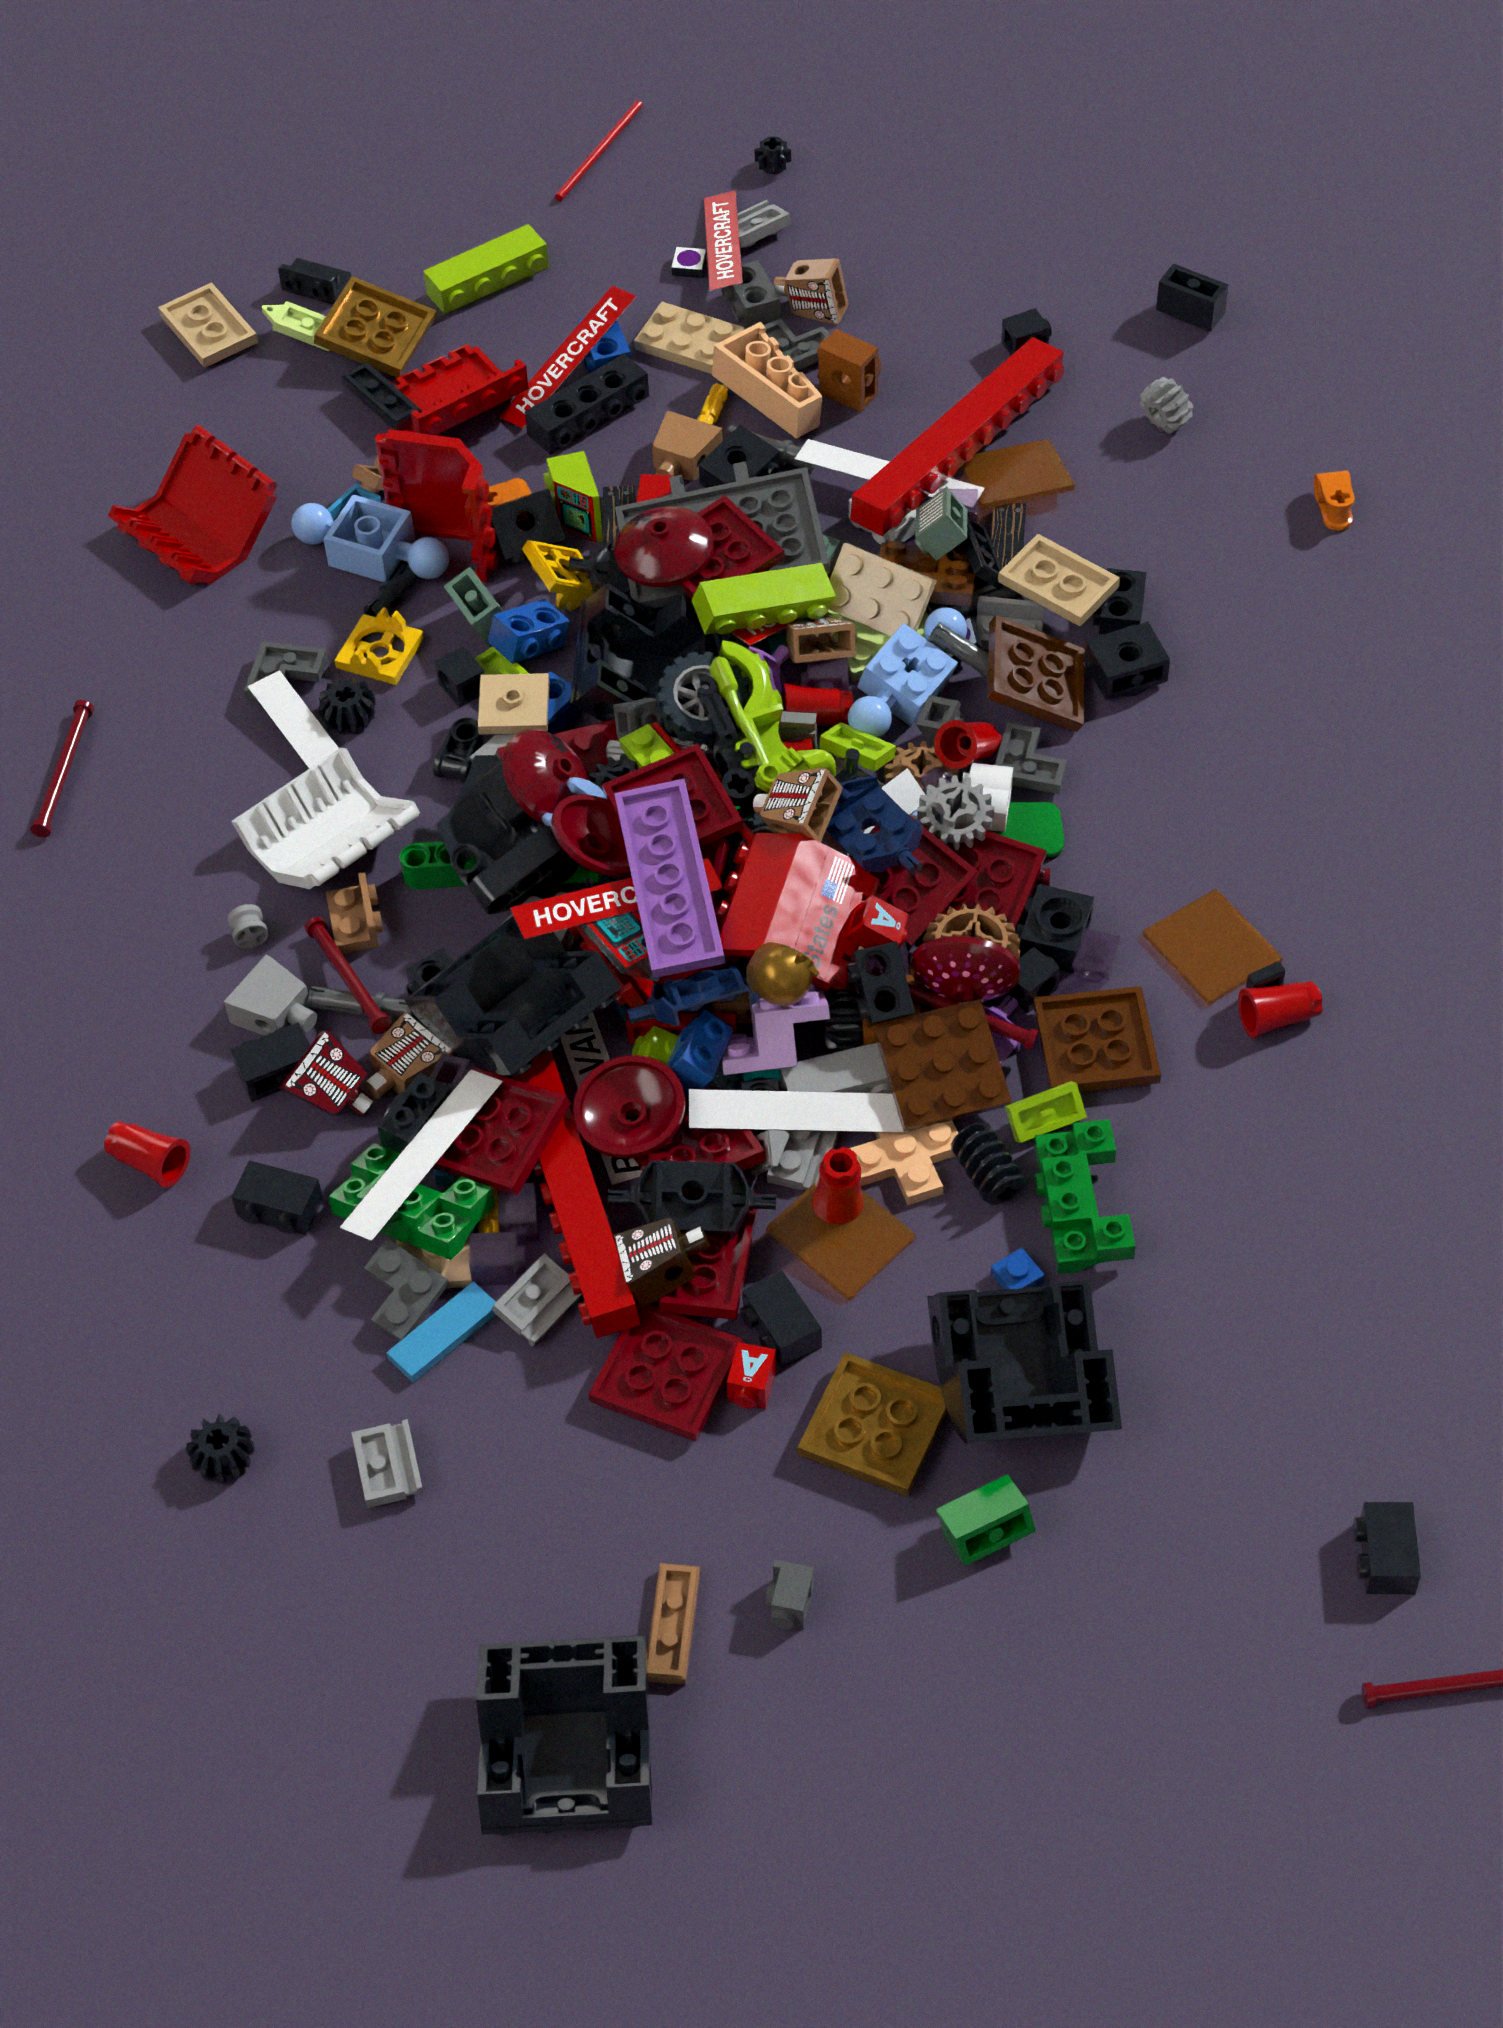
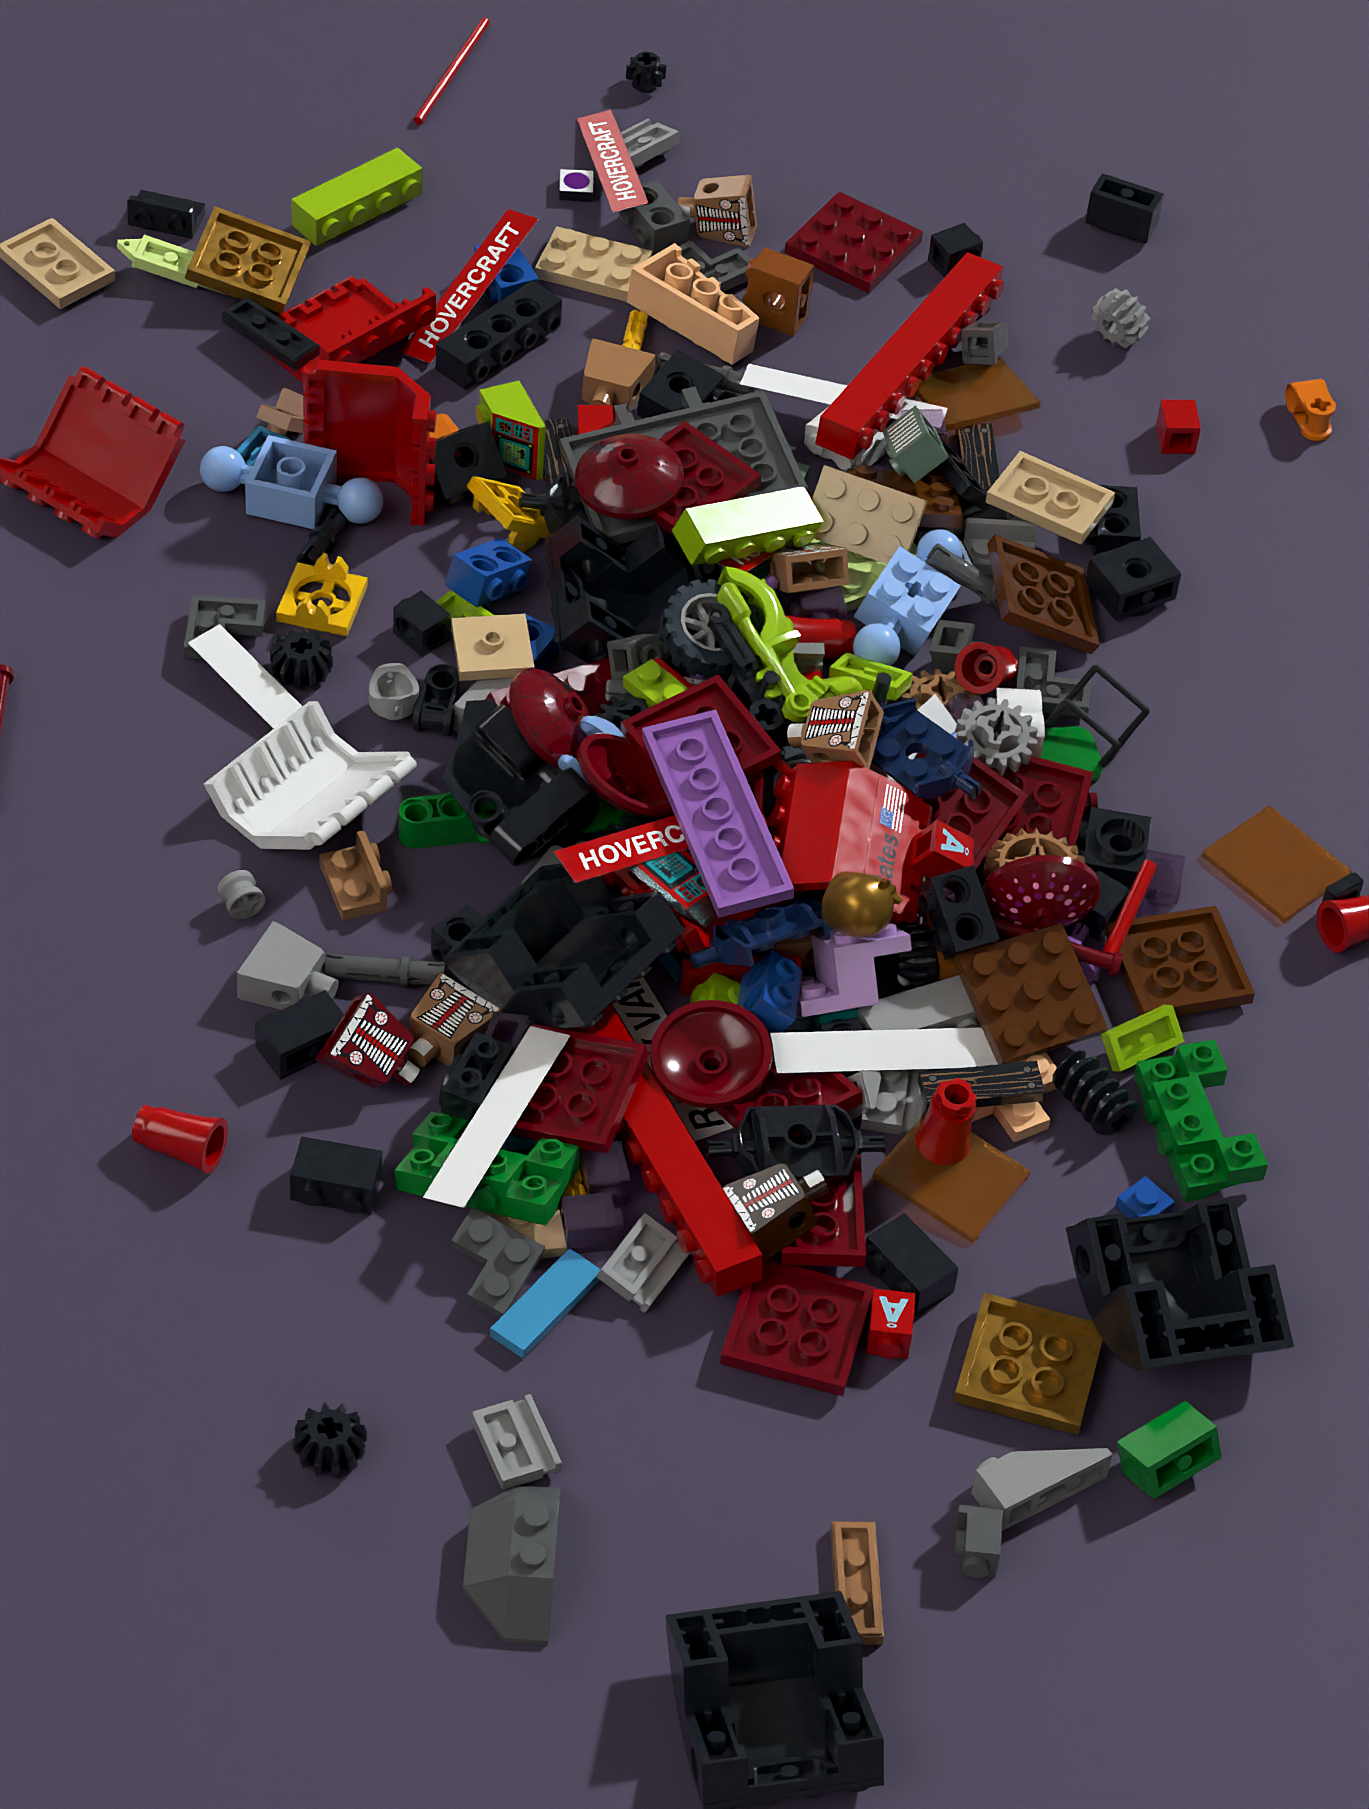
camera: 15 degrees left, 5 degrees down
dark red bar [305,917,392,1034] -> none
sand green brick [444,567,503,647] -> none
none -> light grey piece [369,663,419,720]
none -> dark grey wedge [463,1485,561,1646]
none -> dark red plate [784,192,923,294]
none -> black tile [918,1061,1046,1112]
none -> dark grey brick [961,321,1009,365]
none -> light grey slope [971,1448,1112,1531]
none -> black piece [1046,665,1150,768]
none -> red bar [1102,860,1157,955]
none -> red brick [1156,399,1201,454]

